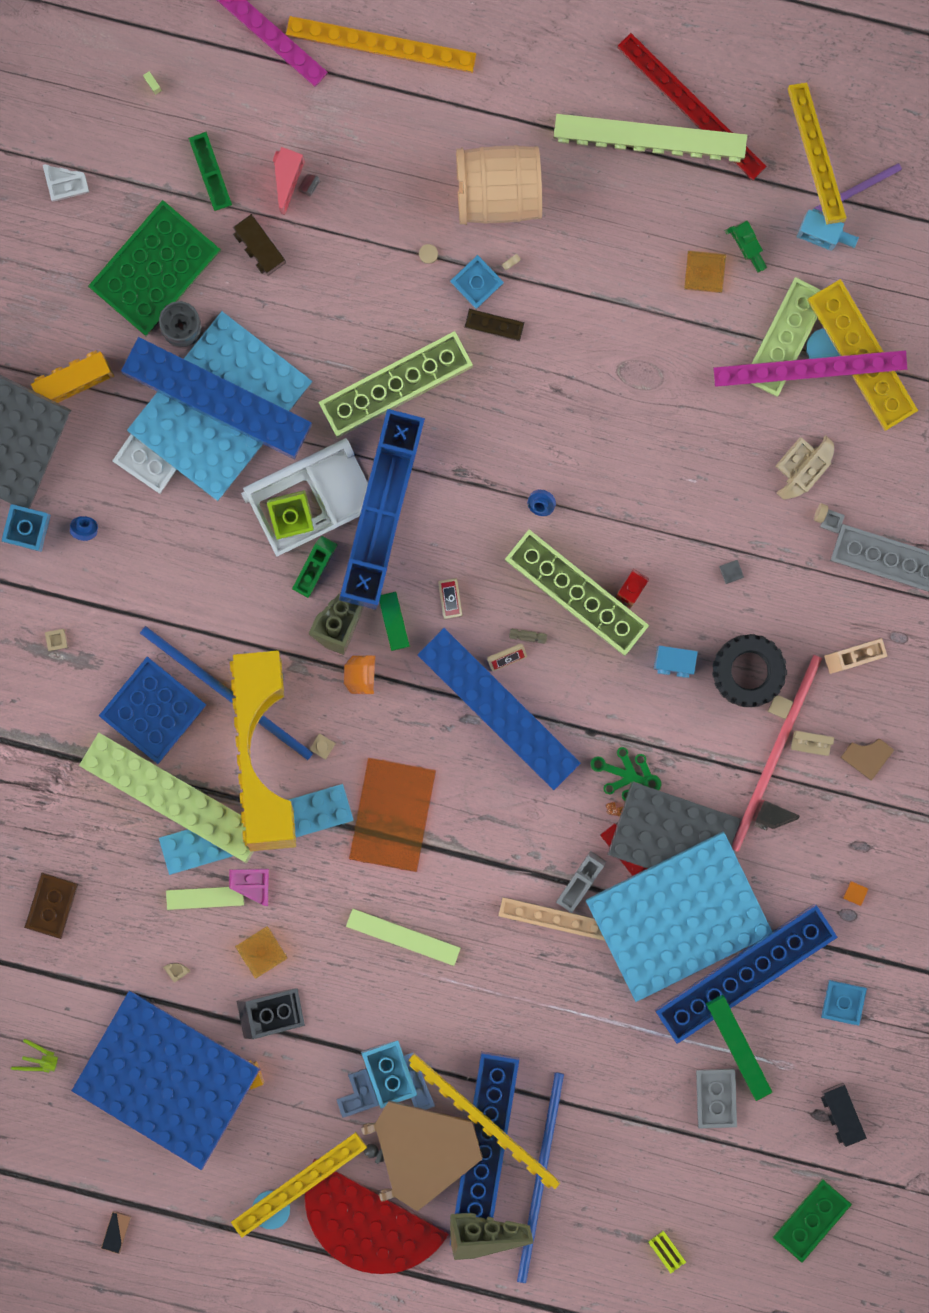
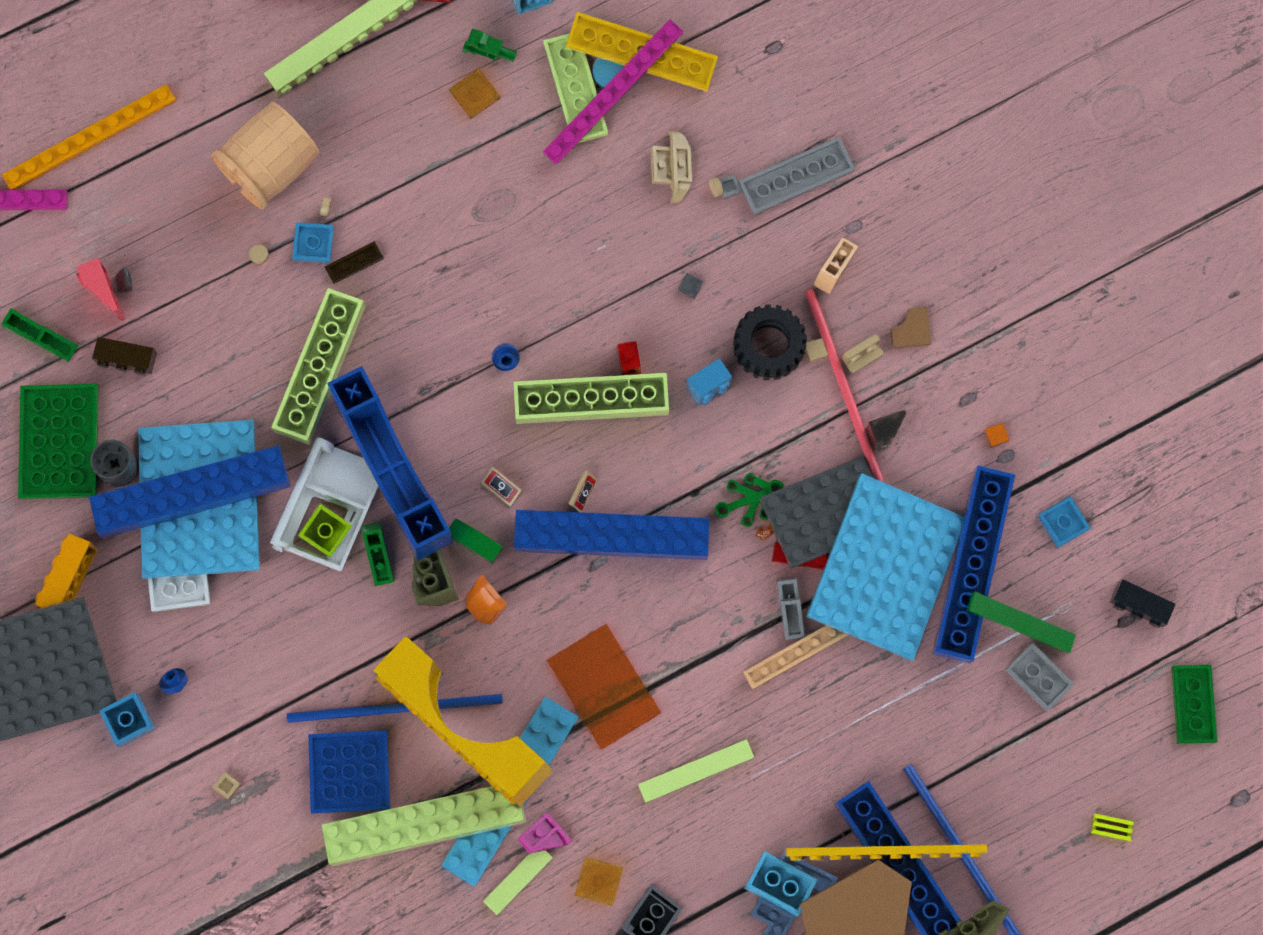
camera: 45 degrees left, 10 degrees down
tan plate [310,733,336,760] -> none
dark tan axle [509,628,547,644] -> none

